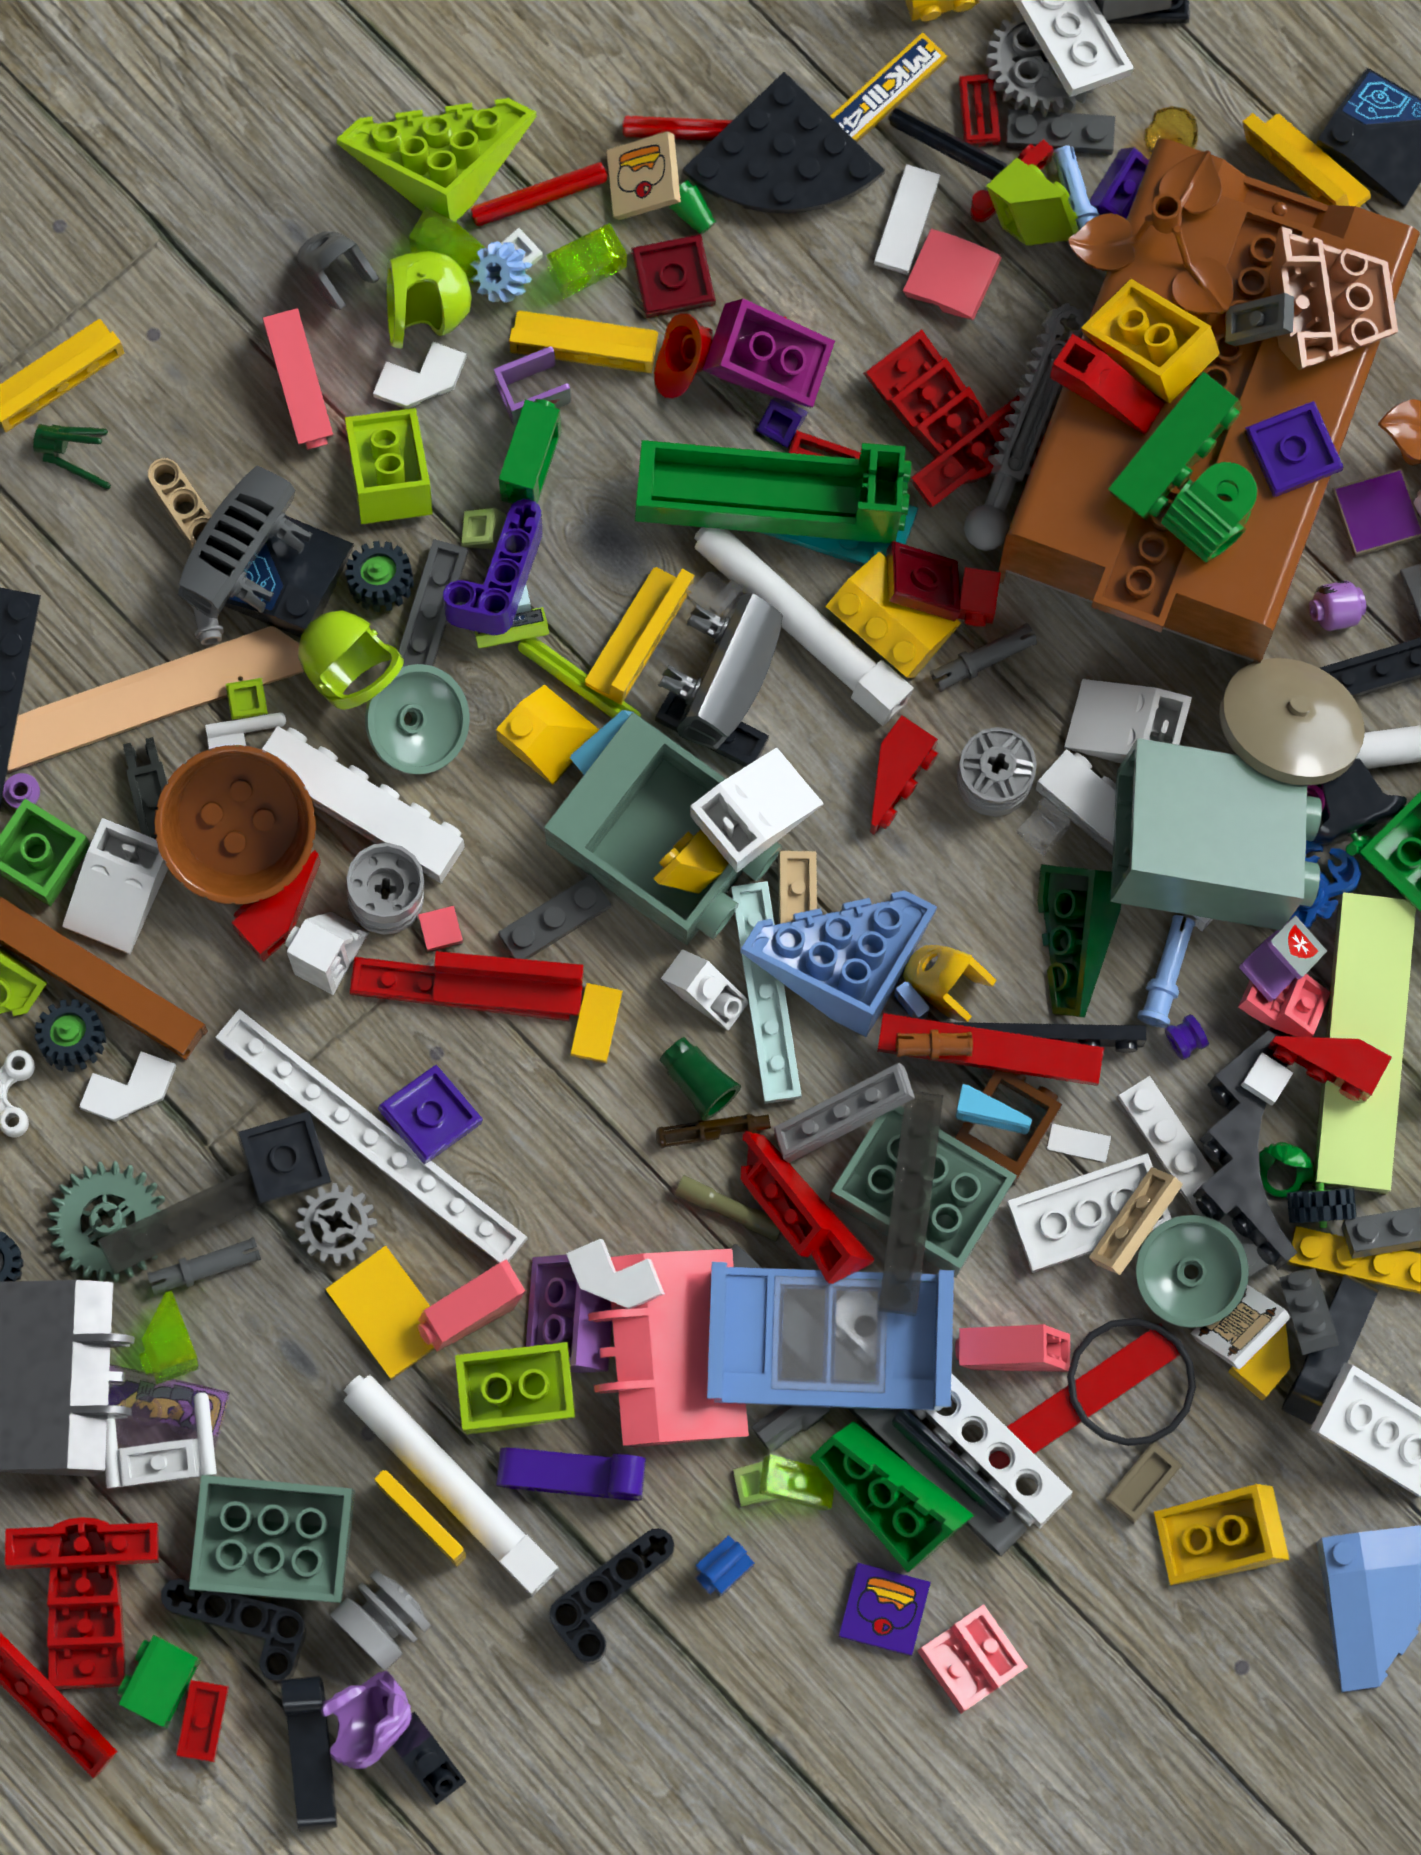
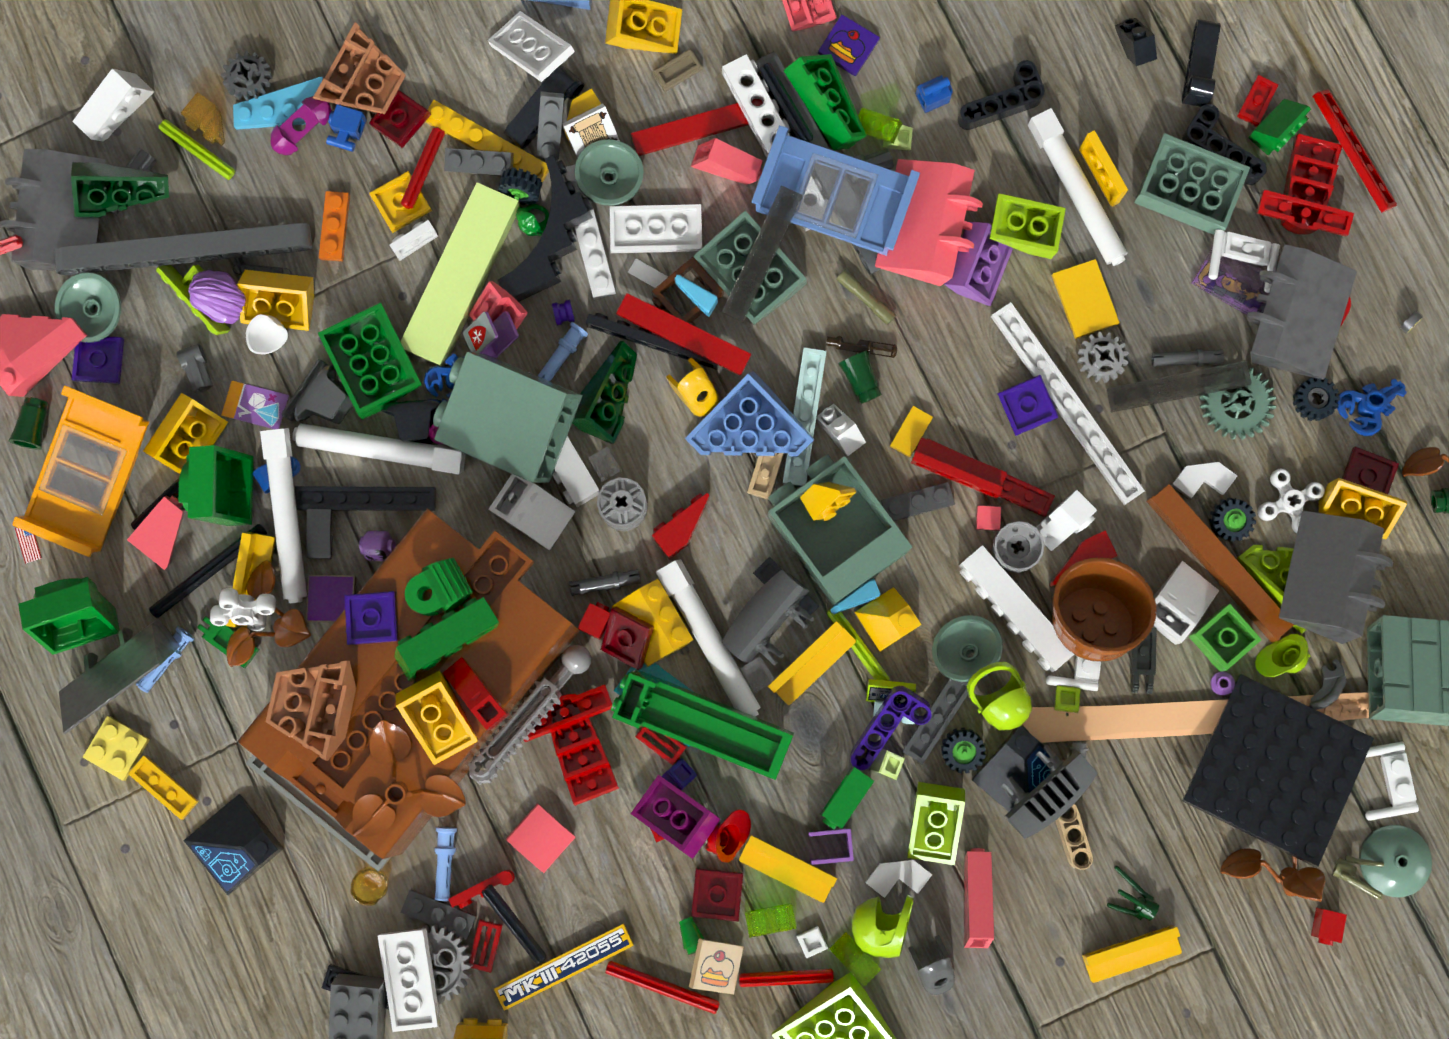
camera: 160 degrees left, 5 degrees up
clear neon green slope [138,1291,199,1385] -> none
black tile [237,1111,331,1205] -> none
medium lavender hair [321,1671,411,1769] -> none
light grey wheel [330,1569,431,1671] -> none
coral slope [418,1259,525,1352] -> none
light blue gear [470,241,533,302] -> none
dark purple beam [496,1447,646,1501] -> none
white tile [566,1239,665,1309] -> none
black plate [683,72,885,214] -> none
white slope [690,748,824,872] -> none
red wedge [740,1131,875,1284] -> none
light grey tile [773,1062,915,1163] -> none
white tile [874,164,940,275] -> none
light blue tile [894,981,929,1019] -> none
dark orange pin [896,1030,973,1059] -> none
lime slope [986,158,1079,246] -> none
black piece [1067,1318,1196,1446] -> none
dark purple slope [1089,147,1149,220] -> none
tan plate [1089,1167,1183,1275] -> none
dark tan dish [1219,658,1365,785] -> none
dark grey plate [1225,293,1294,346] -> none
white tile [1241,1053,1293,1106] -> none
yellow panel [1242,113,1371,207] -> none
red slope [1268,1036,1392,1102] -> none
green helmet [1346,832,1373,856] -> none

